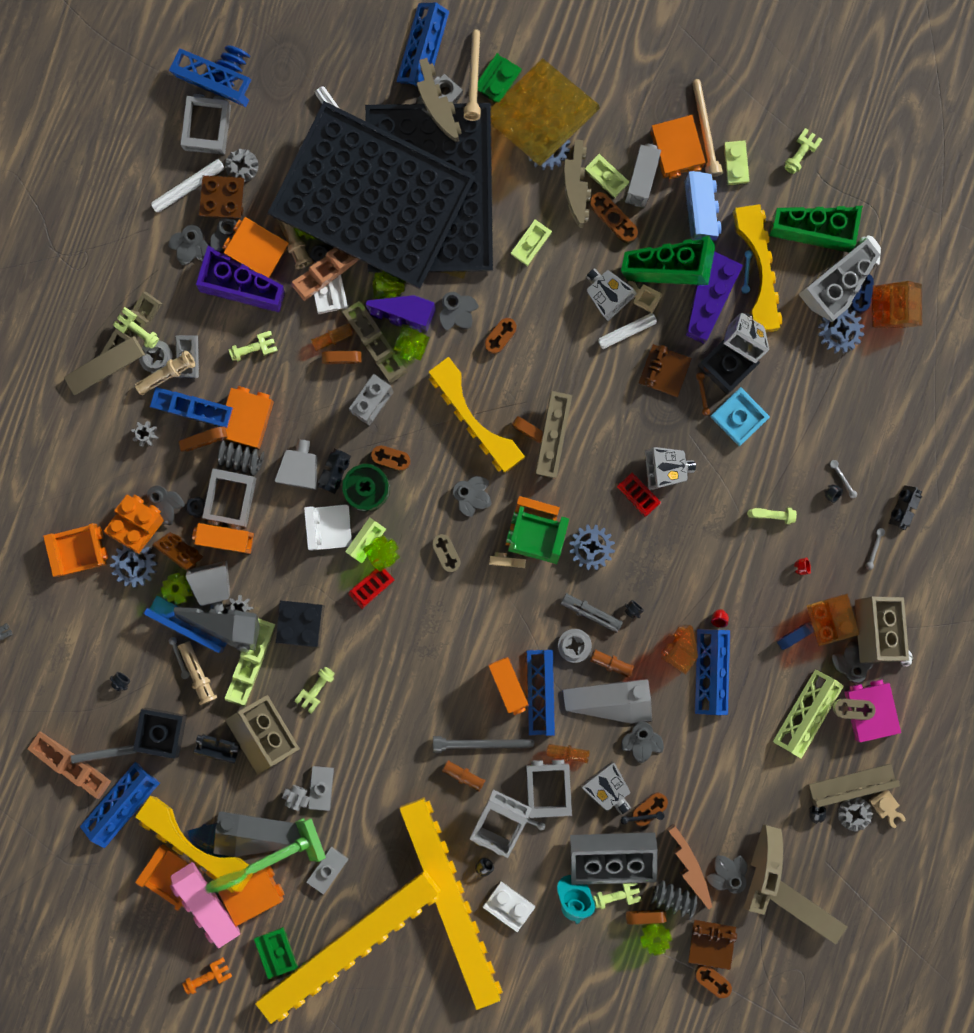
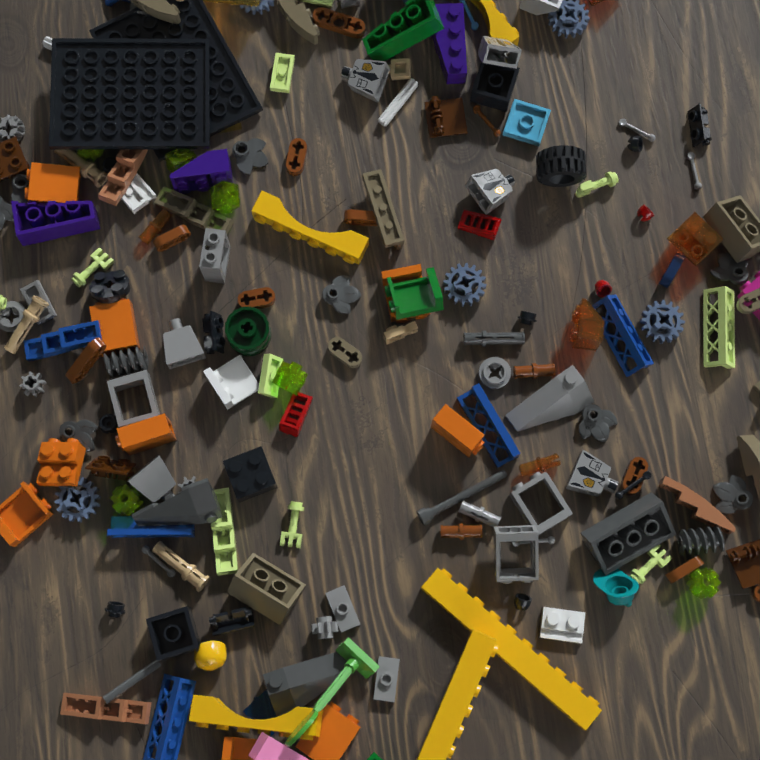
camera: 30 degrees left, 10 degrees down
none -> black plate [89,270,131,304]
none -> yellow hair [194,641,227,671]
none -> light grey pin [458,500,501,527]
none -> black tyre [536,145,586,187]
none -> sand blue gear [640,300,685,344]

